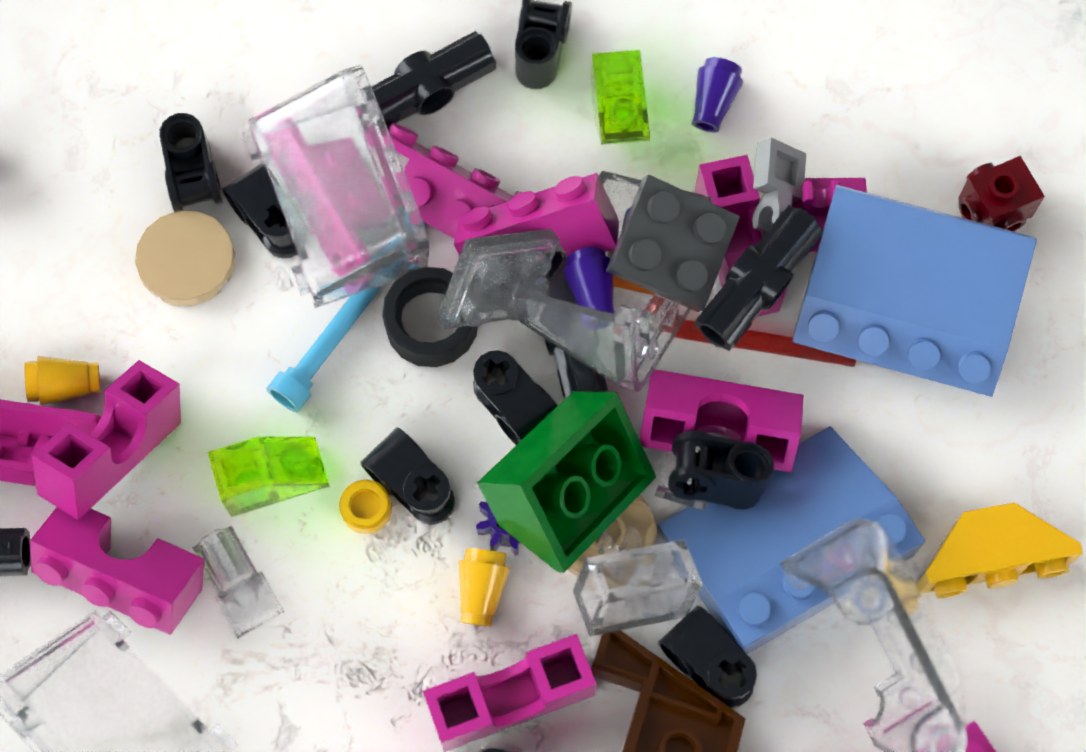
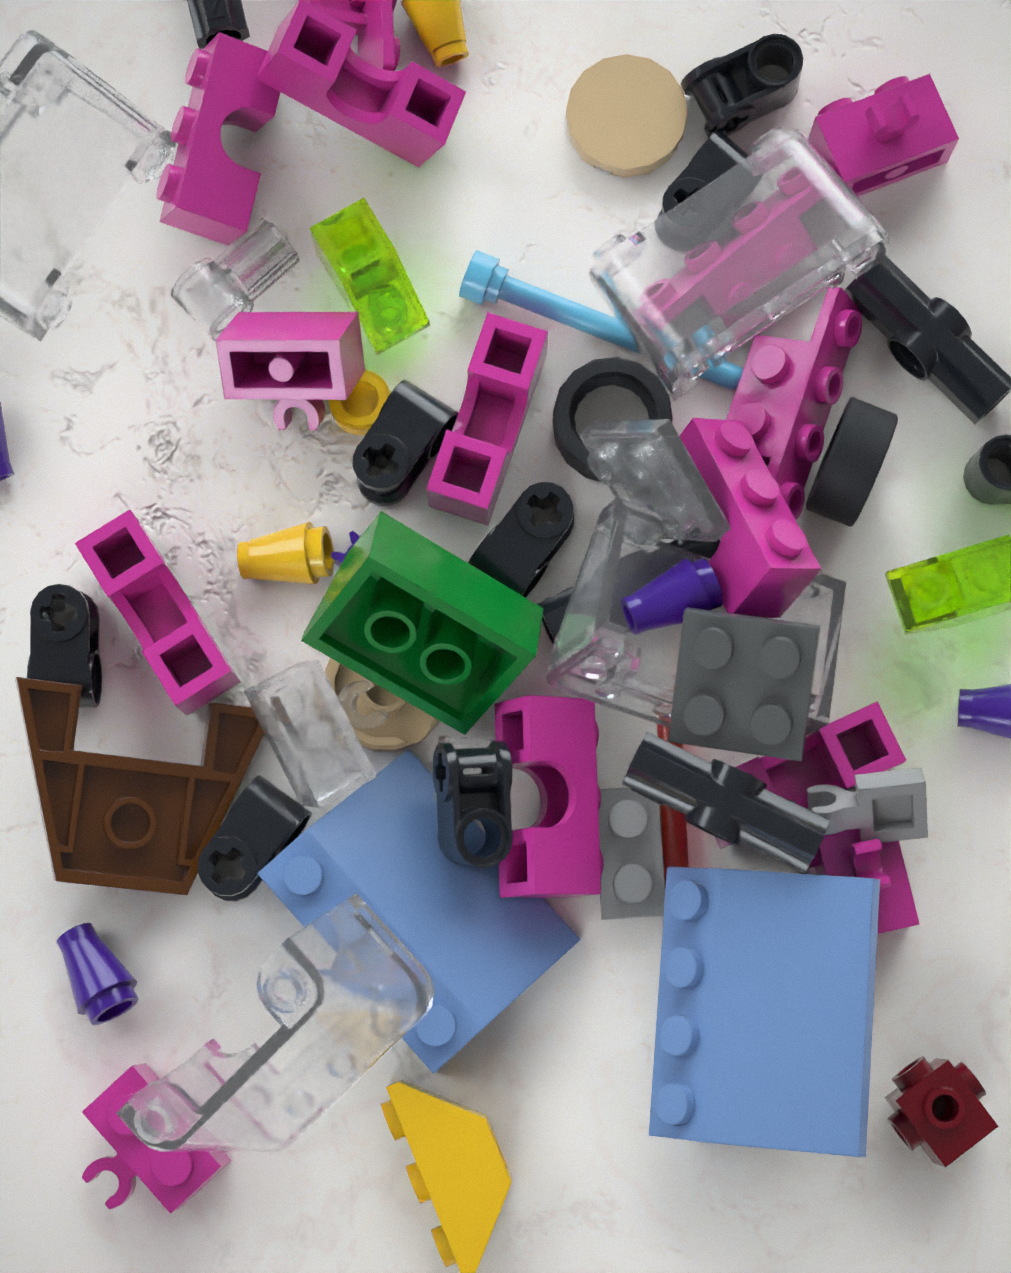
camera: 80 degrees right, 10 degrees up
none -> dark pink brick [215,312,365,430]
none -> dark pink arch [426,312,548,526]
none -> light grey plate [598,787,665,920]
none -> black tyre [806,397,898,527]
none -> dark pink brick [807,73,959,205]

